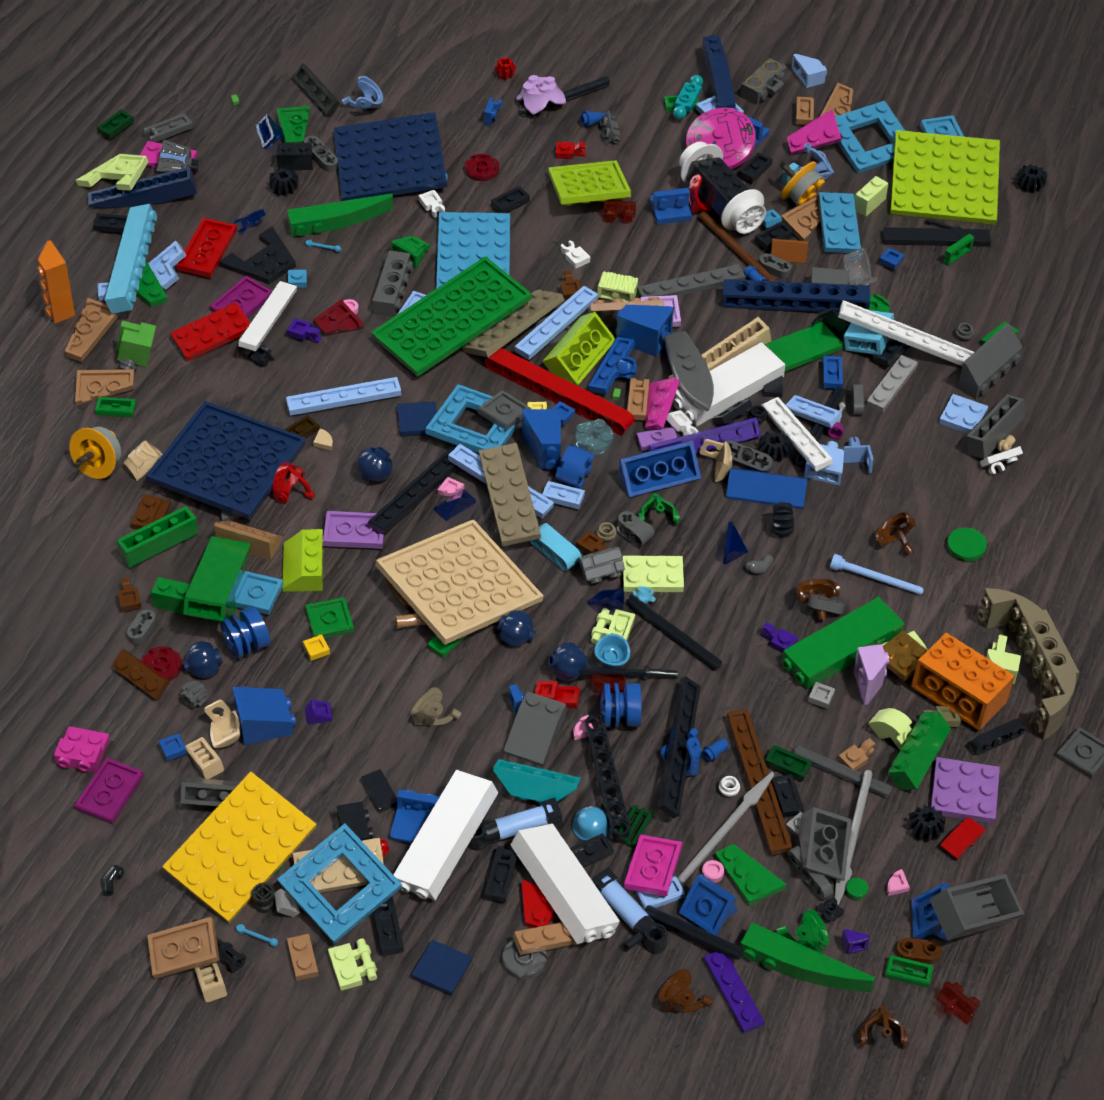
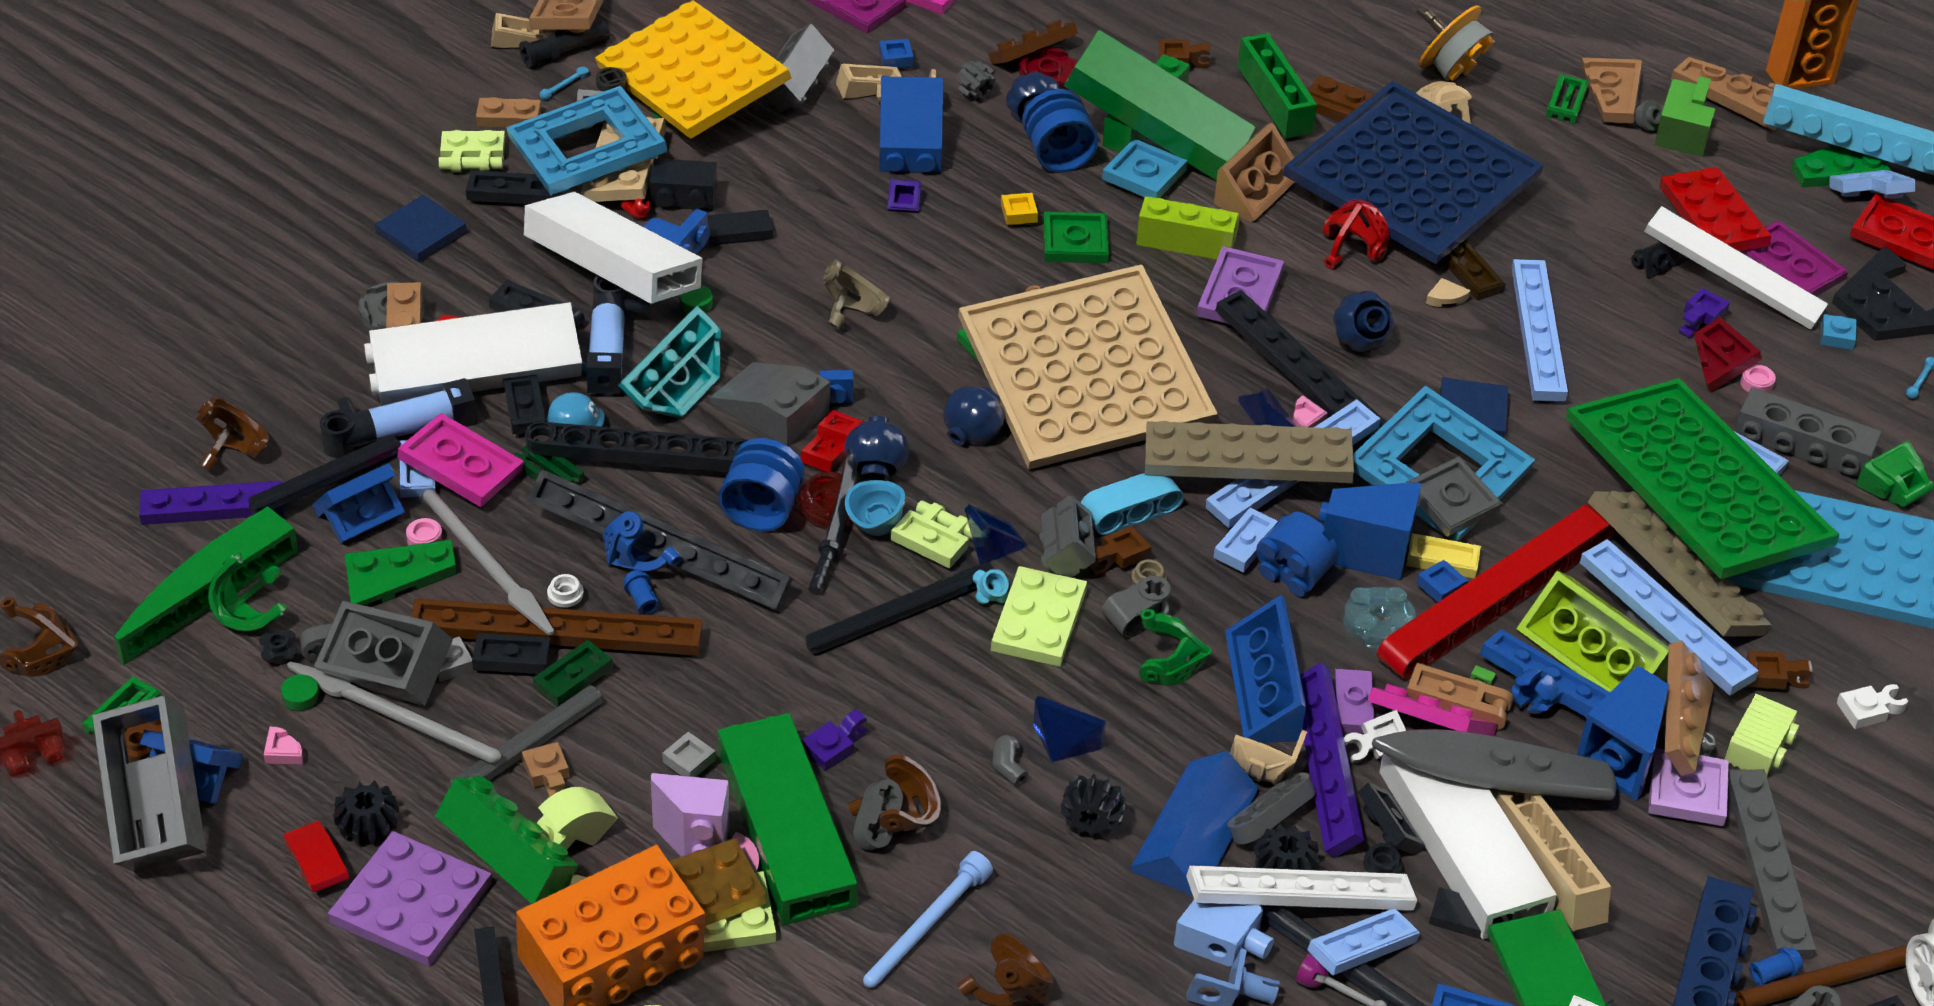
camera: 105 degrees right, 5 degrees down
dark purple slope [841,929,870,954] -> none

